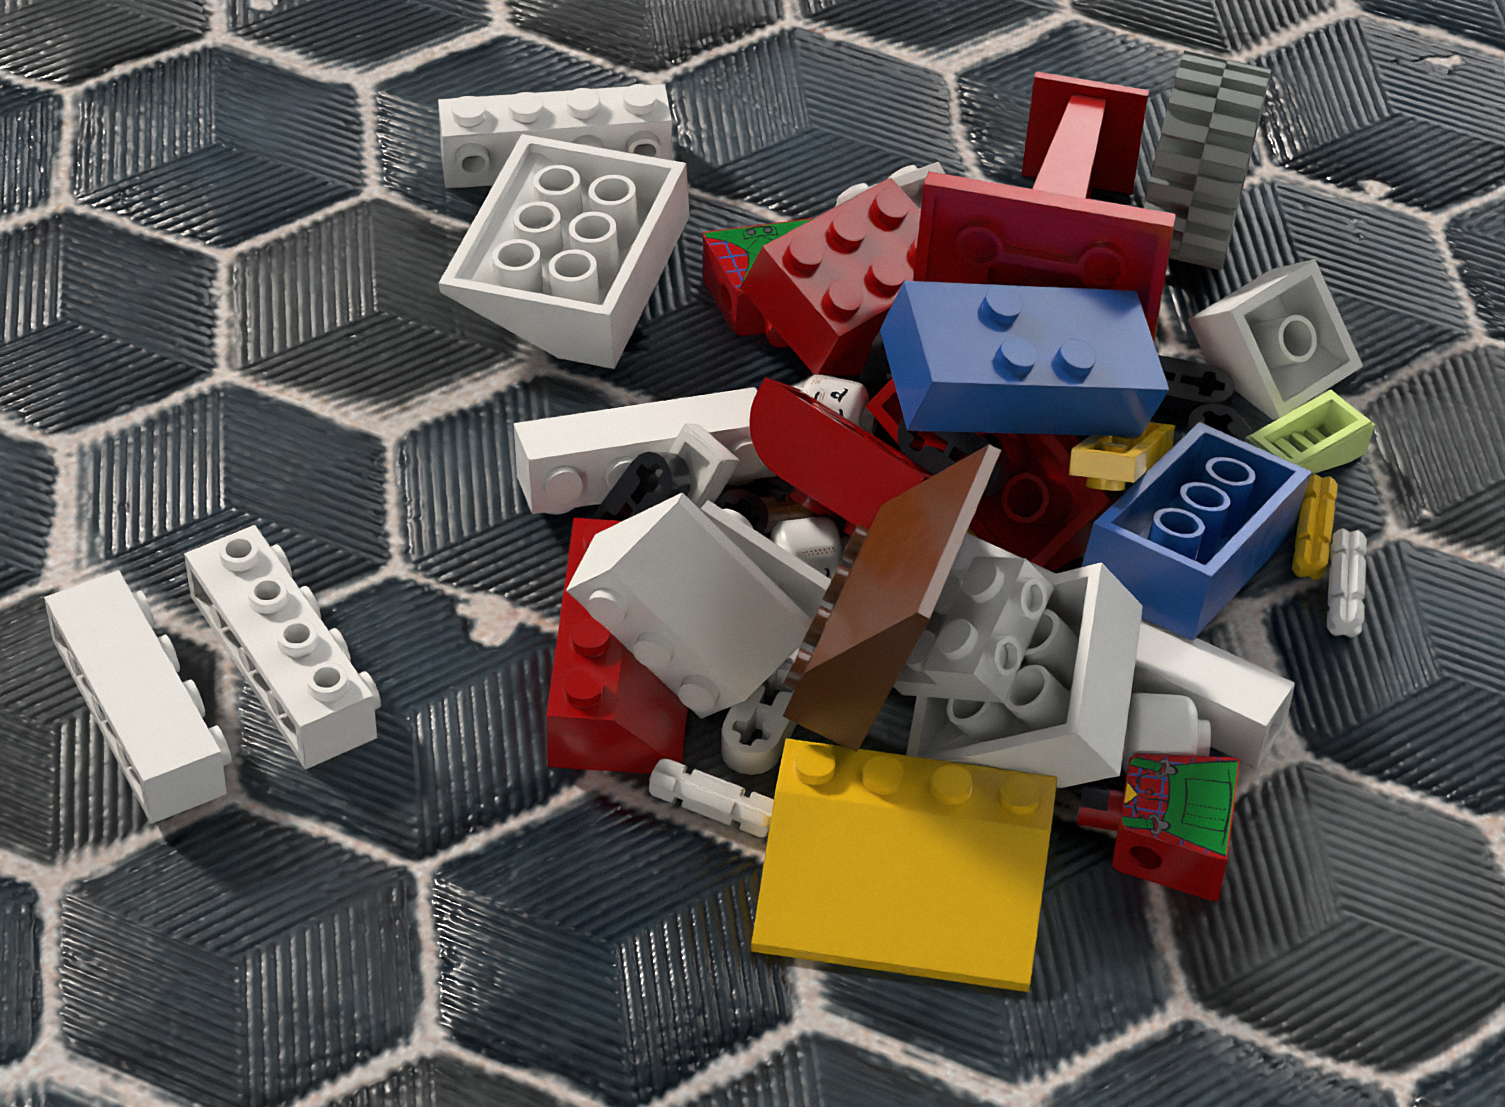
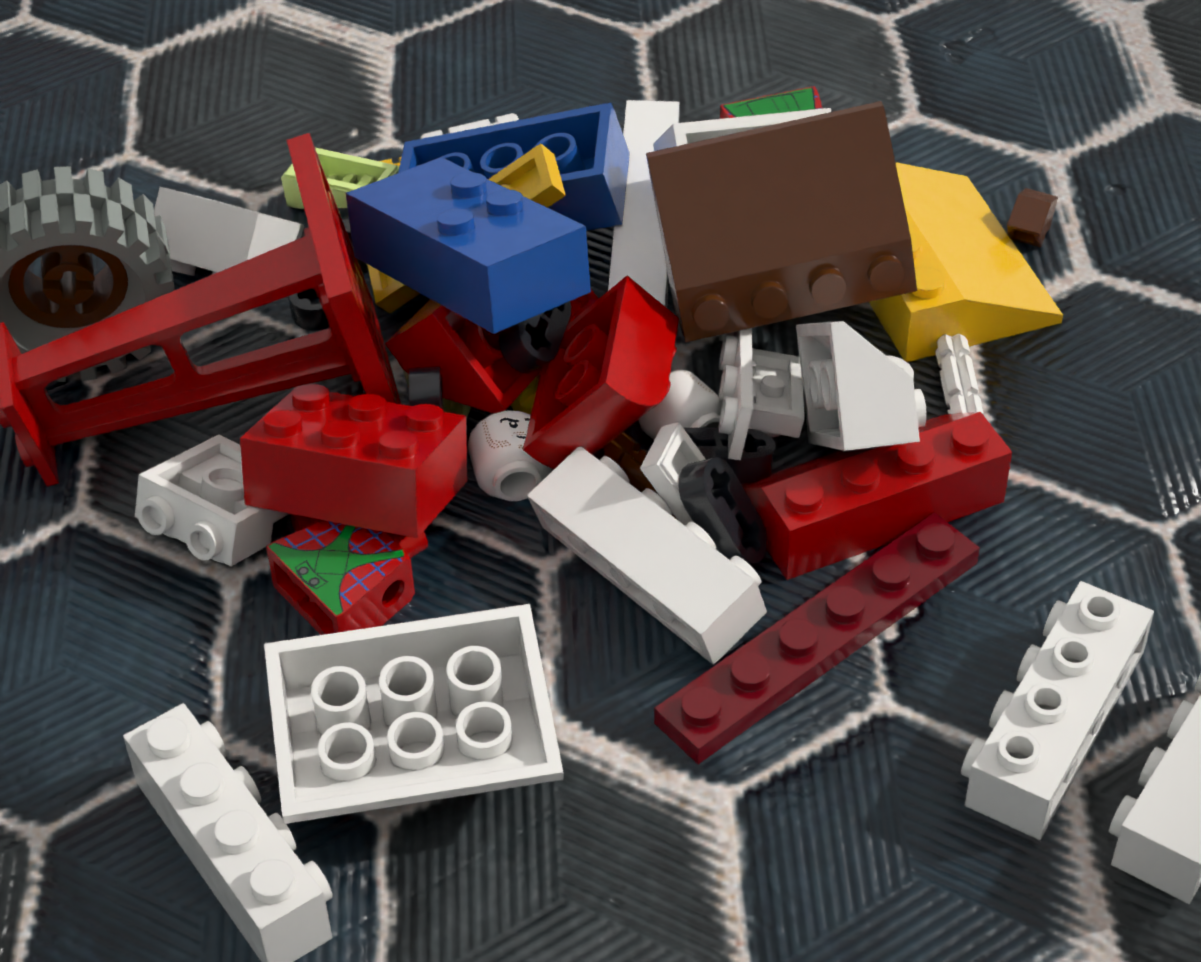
camera: 115 degrees left, 0 degrees up
none -> dark red plate [654,512,980,765]
none -> reddish brown piece [1007,188,1058,248]

